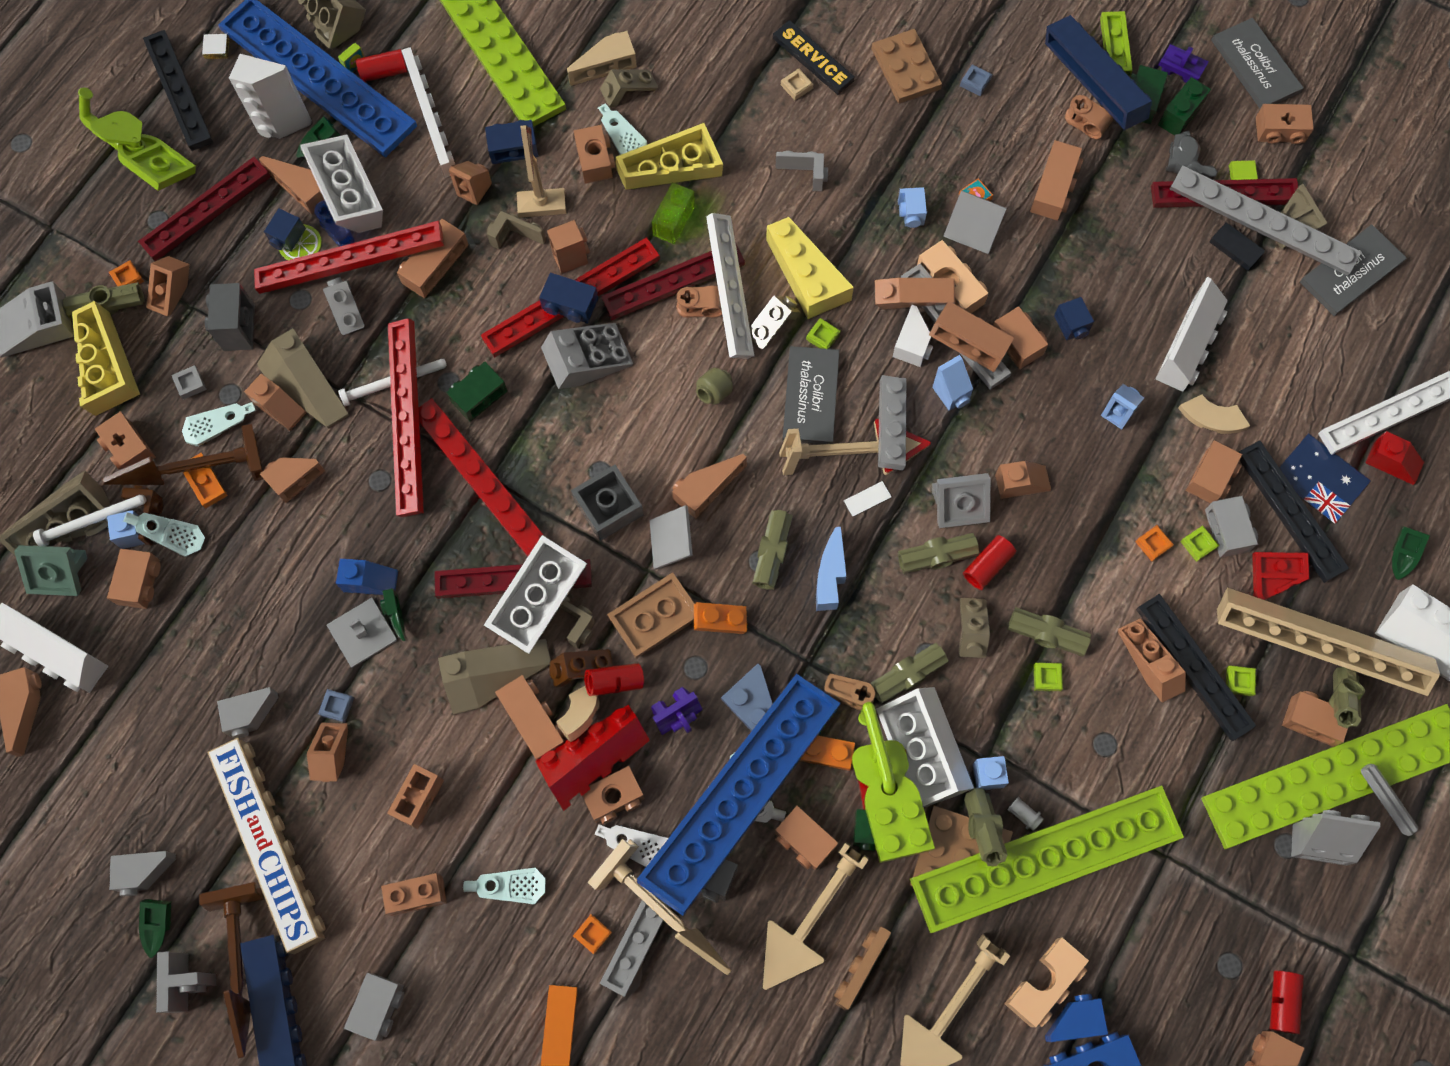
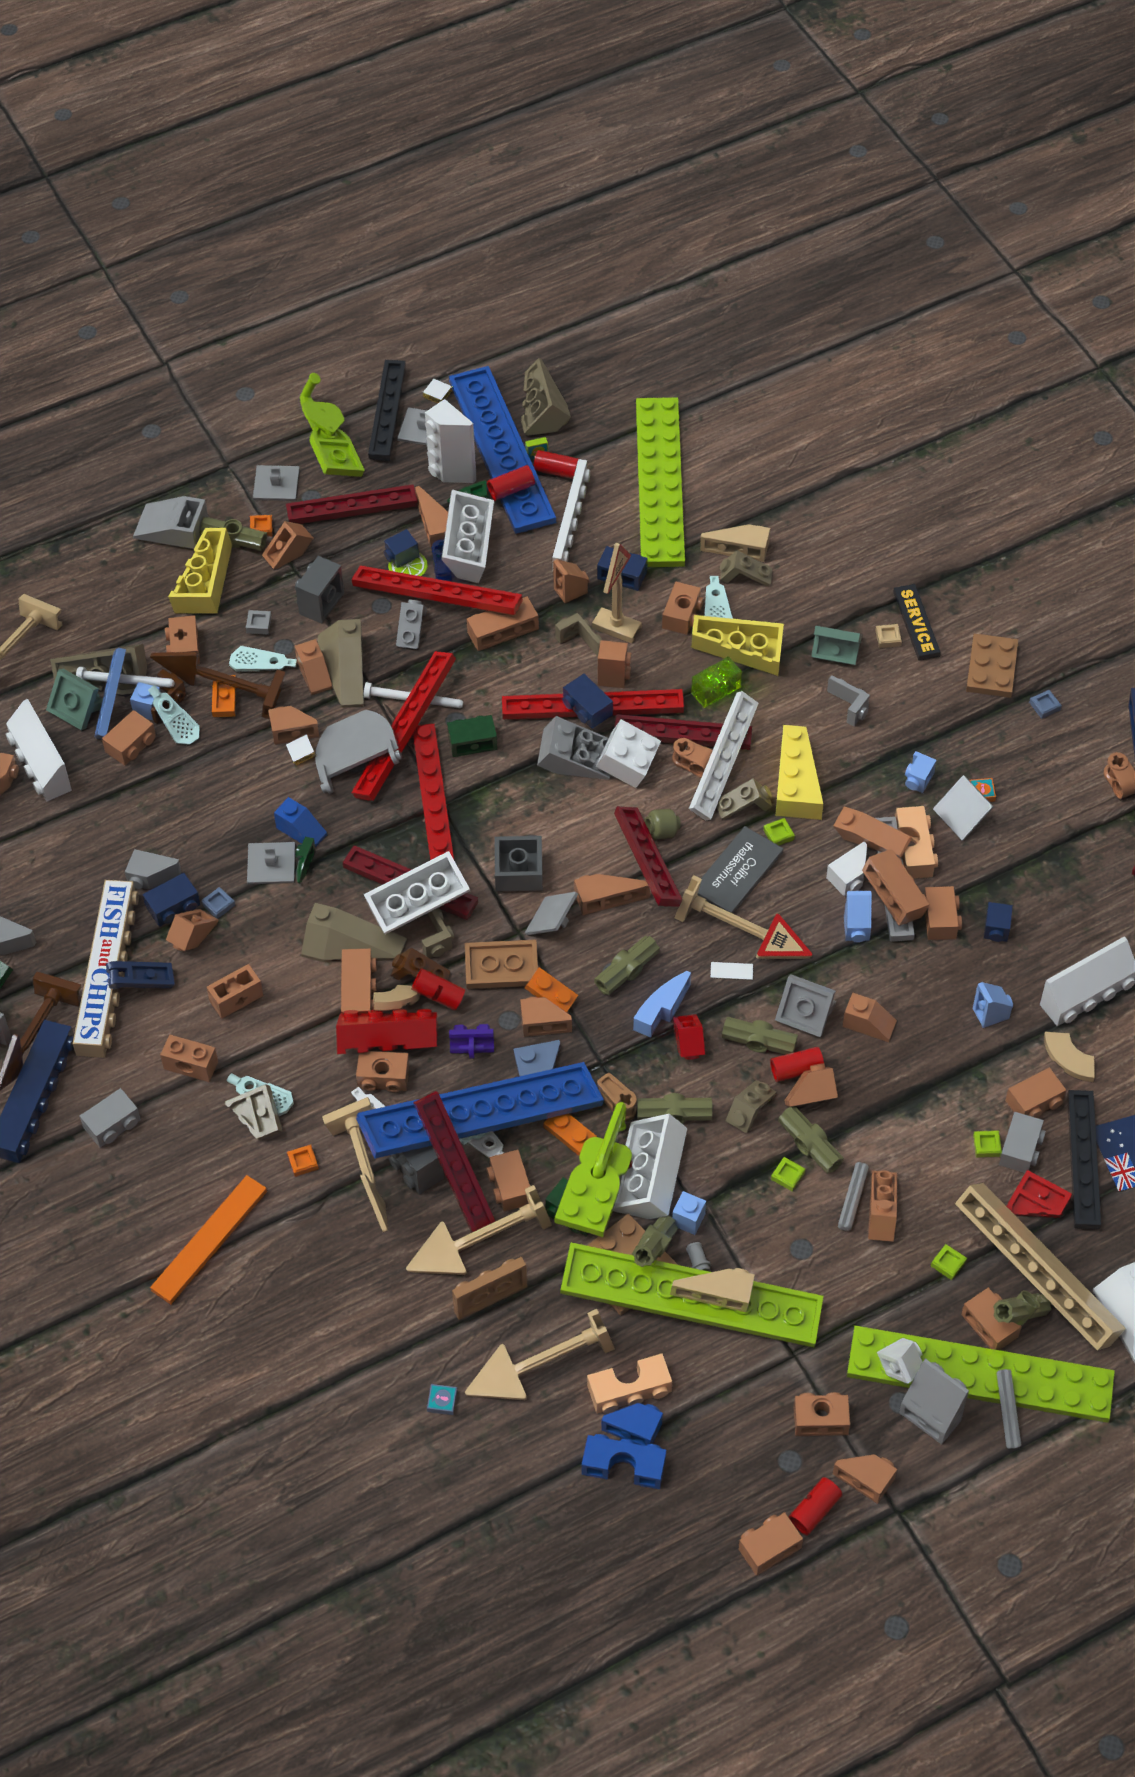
camera: 30 degrees right, 15 degrees down
light grey plate [600,900,670,997] -> none
light grey plate [878,375,906,470] -> none
nougat brick [1030,140,1083,220] -> none
orange tile [1135,525,1174,561] -> none
black plate [1136,594,1256,741] -> none
none -> medium blue tile [94,648,126,740]
none -> dark blue plate [105,961,175,989]
none -> dark blue brick [142,873,200,927]
none -> wing [225,1084,282,1140]
none -> light grey piece [253,465,300,501]
none -> white tile [286,735,316,766]
none -> light grey piece [315,710,402,794]
none -> light grey piece [397,407,427,445]
none -> dark red plate [413,1091,496,1233]
none -> red pin [487,465,535,501]
none -> nougat slope [520,997,572,1037]
none -> white brick [596,719,661,788]
none -> dark red plate [614,806,683,907]
none -> tan slope [670,1268,755,1312]
none -> red slope [672,1014,705,1060]
none -> nougat slope [784,1063,838,1107]
none -> nougat brick [794,1393,850,1436]
none -> sand green bracket [811,626,863,665]
none -> nougat slope [833,1454,897,1504]
none -> light grey axle [838,1162,869,1231]
none -> white slope [877,1338,922,1384]

